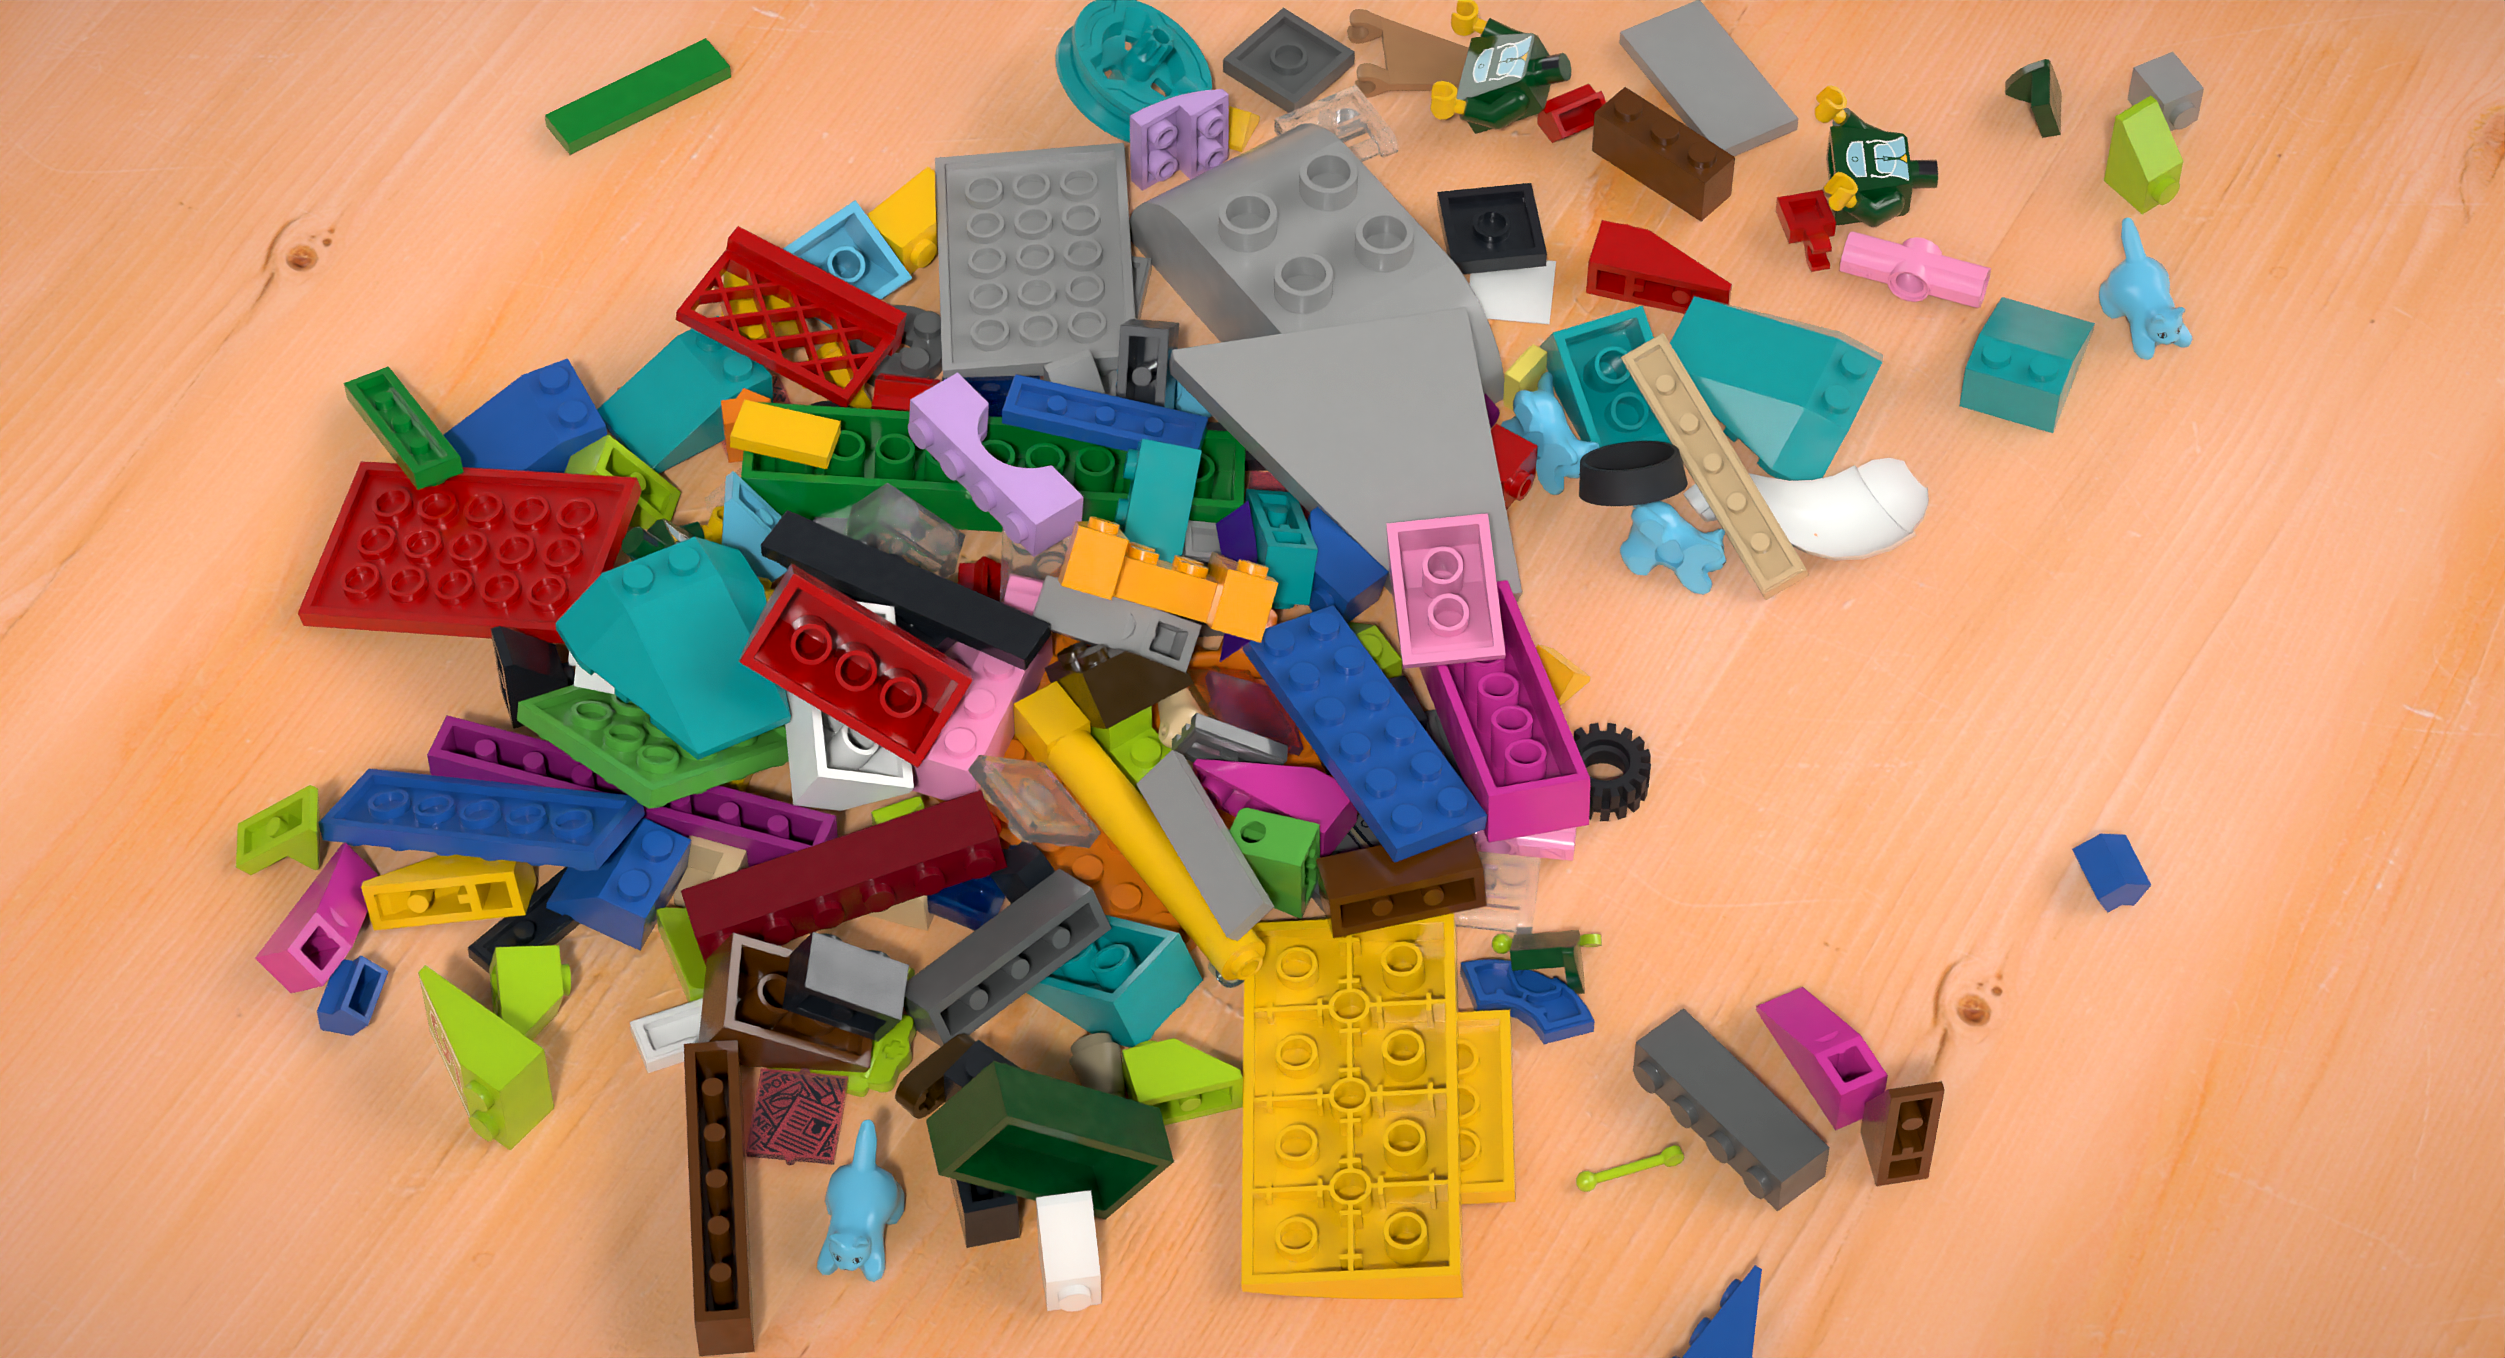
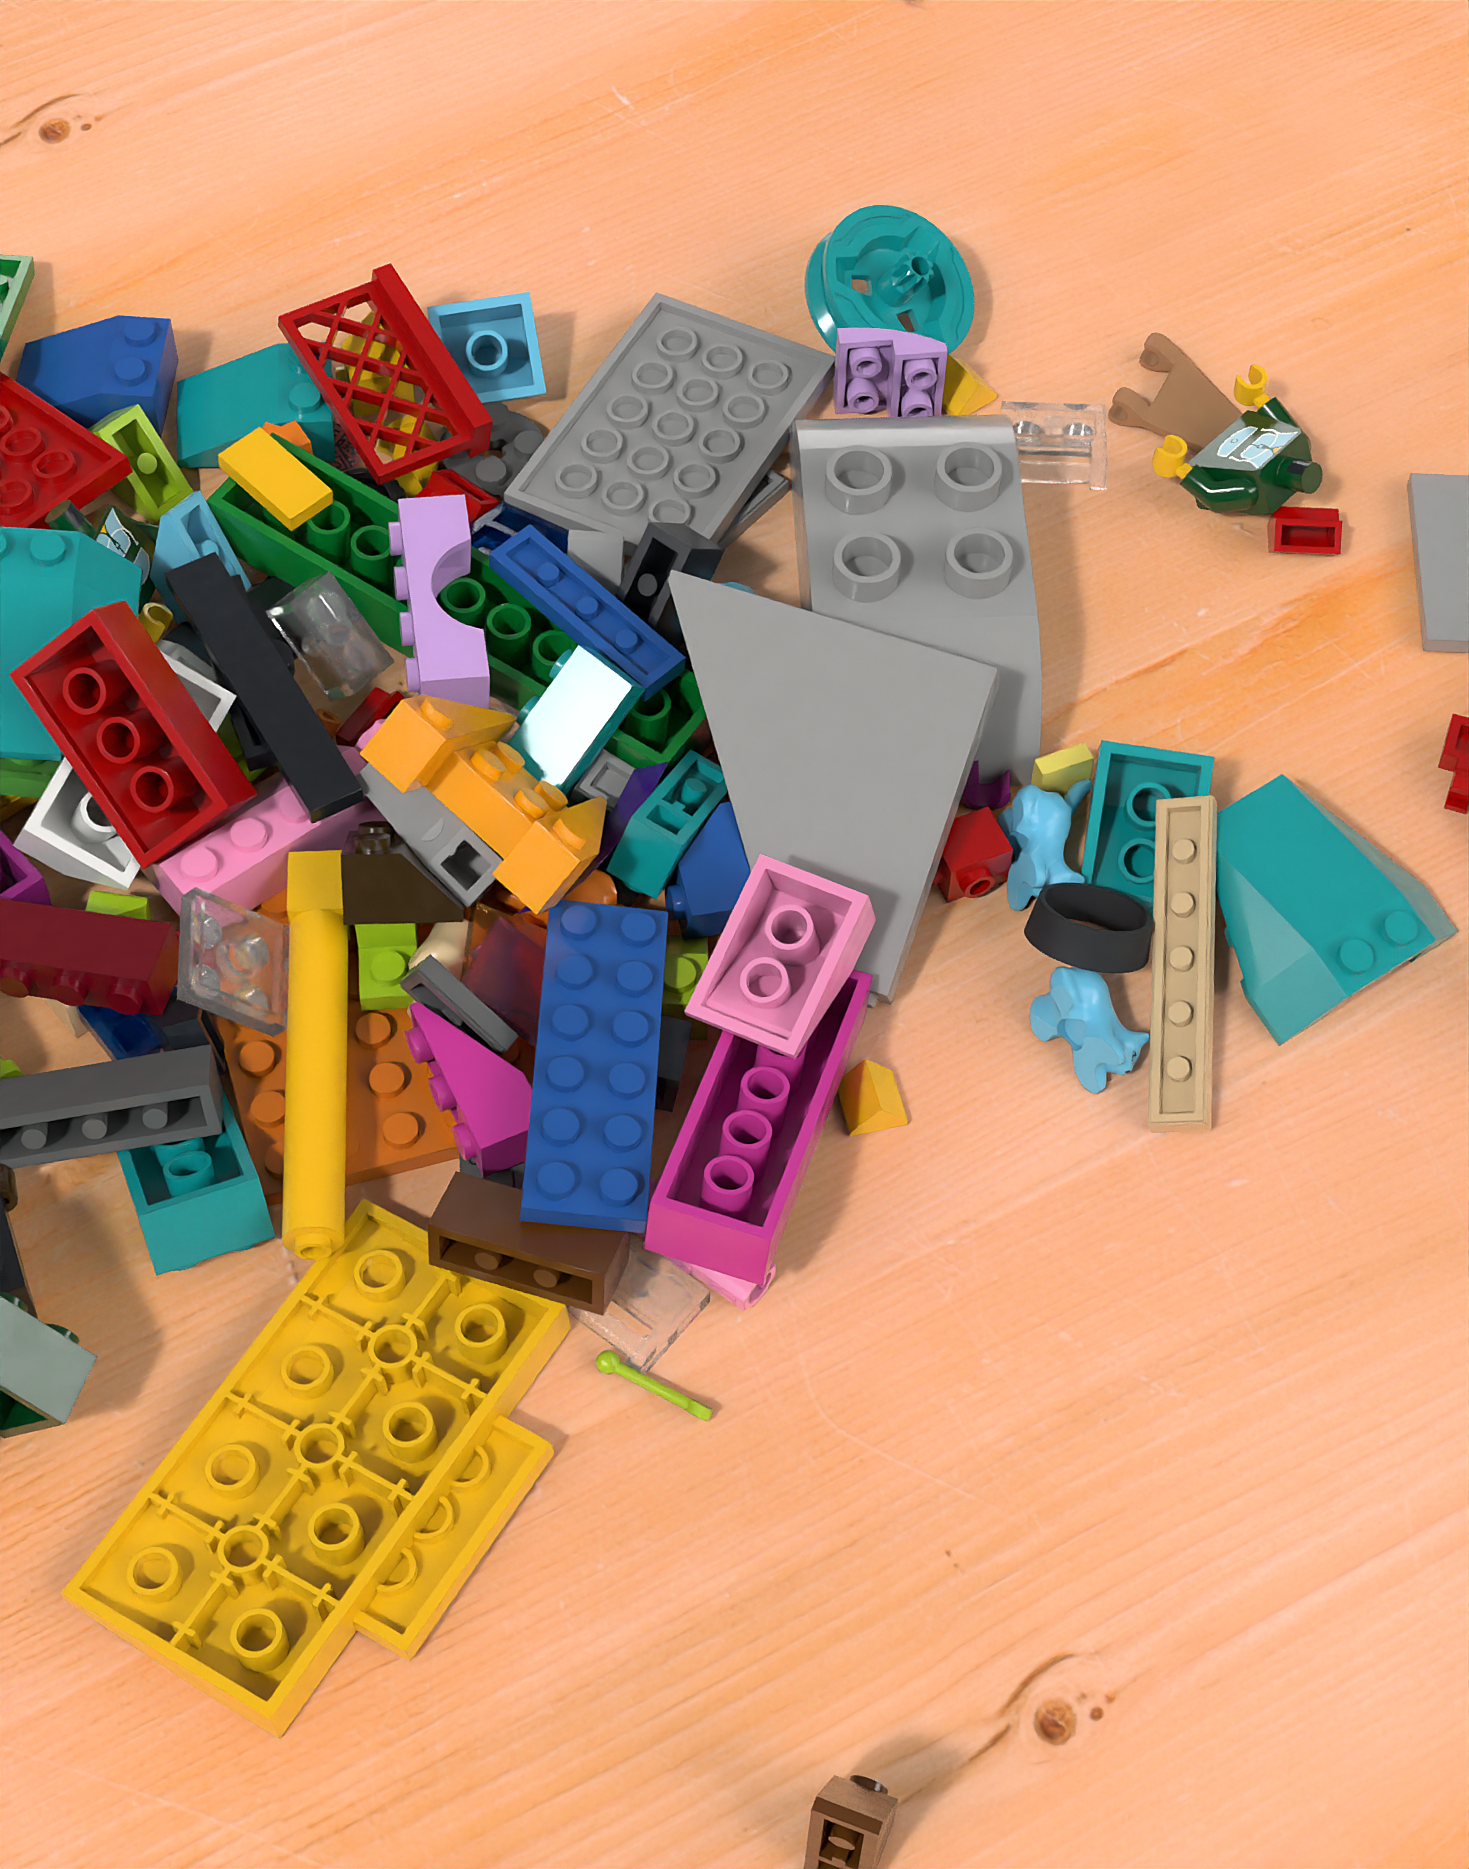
camera: 30 degrees right, 5 degrees up
green tile [545,38,731,155] -> none
yellow slope [867,167,938,275] -> none
dark tan cone [1069,1033,1126,1098] -> none
lime slope [1122,1038,1243,1125] -> none
light grey tile [1136,750,1274,941] -> none
dark grey plate [1223,8,1355,117] -> none
bright green torso [1228,808,1320,919] -> none
black plate [1437,183,1547,274] -> none
blue tile [1460,959,1595,1044] -> none
white sticker [1469,260,1556,324] -> none
dark green tile [1510,930,1585,994] -> none
black tyre [1573,723,1651,821] -> none
lime hinge [1576,1145,1685,1192] -> none
red slope [1586,220,1732,314] -> none
reddish brown brick [1592,87,1735,222] -> none
dark grey brick [1633,1008,1830,1211] -> none
white animal [1683,458,1929,561] -> none
dark pink slope [1756,987,1888,1131] -> none
blue piece [2072,833,2151,913] -> none

